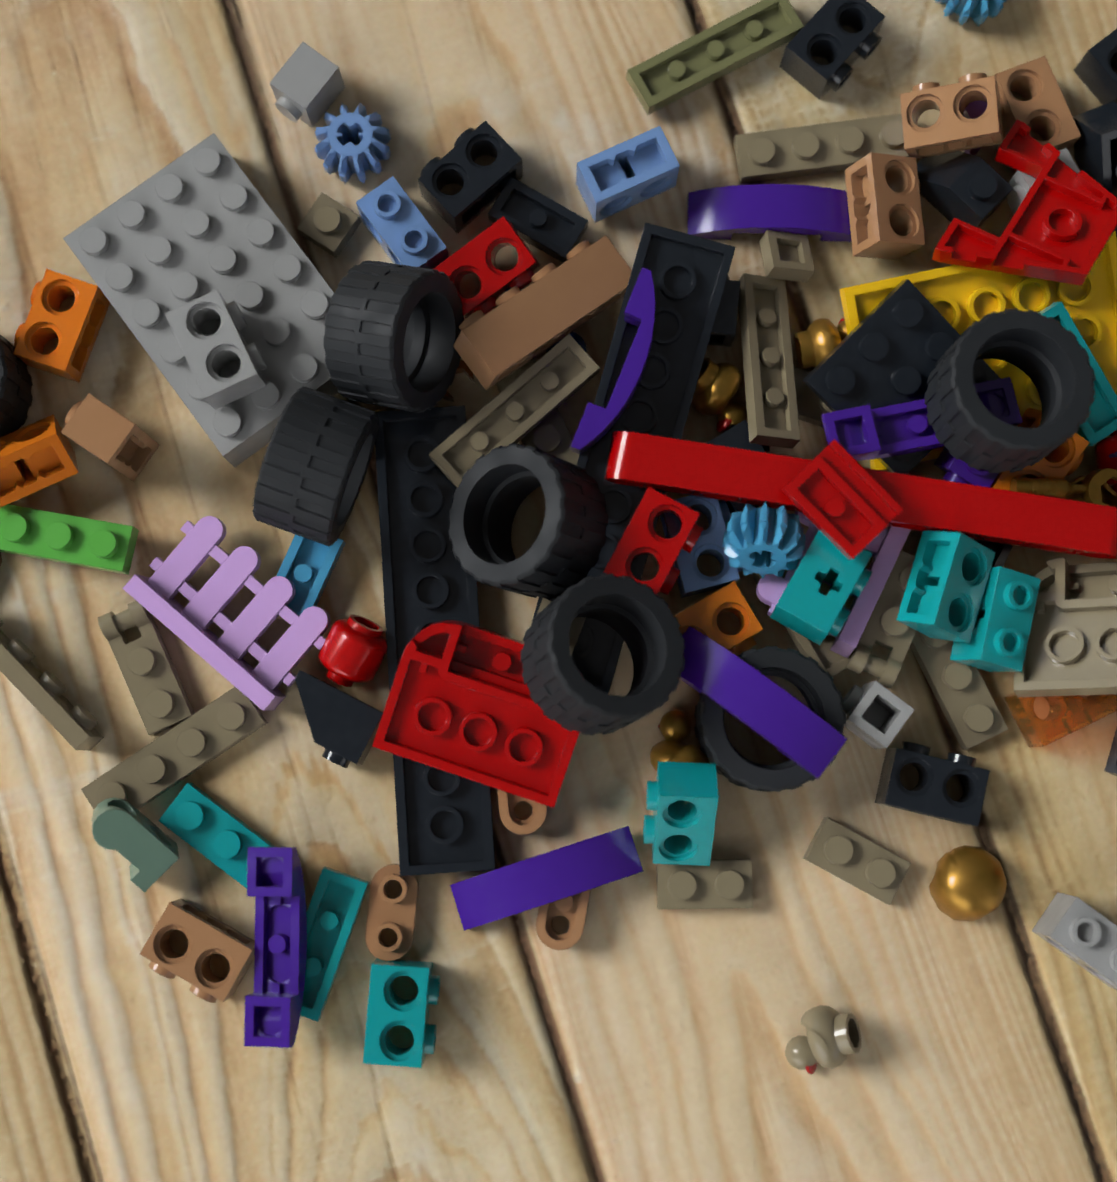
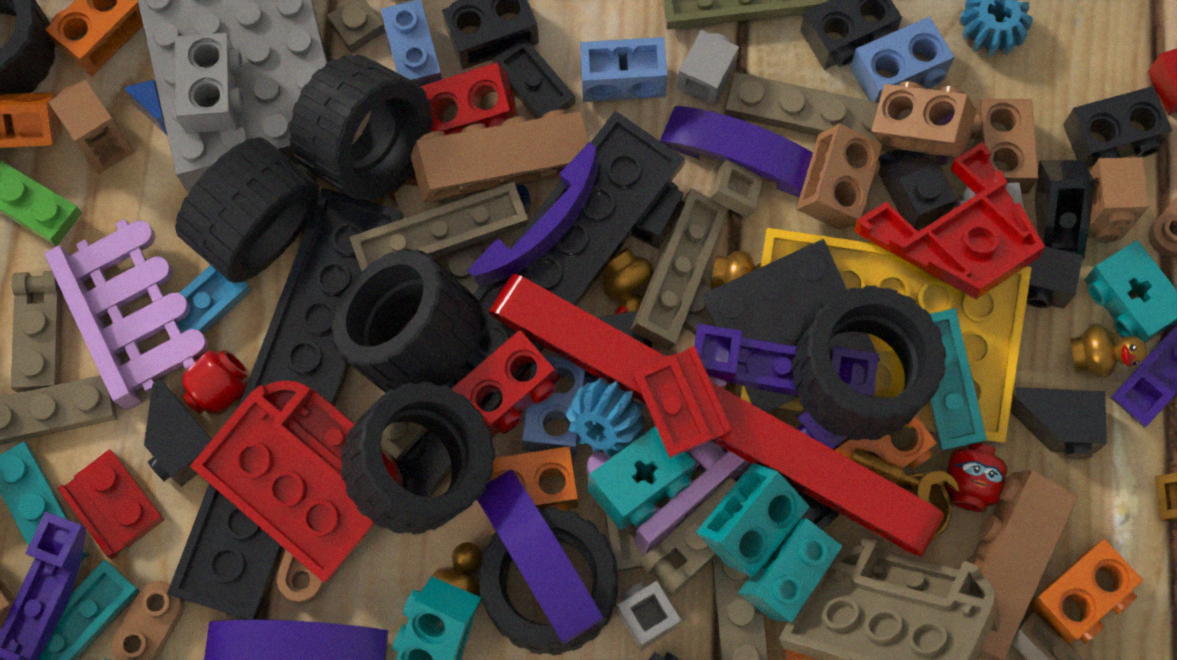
camera: 25 degrees right, 10 degrees down
none -> red plate [57,449,165,560]
none -> blue slope [125,80,167,135]
none -> light grey brick [677,30,739,105]
none -> medium blue brick [850,16,954,103]

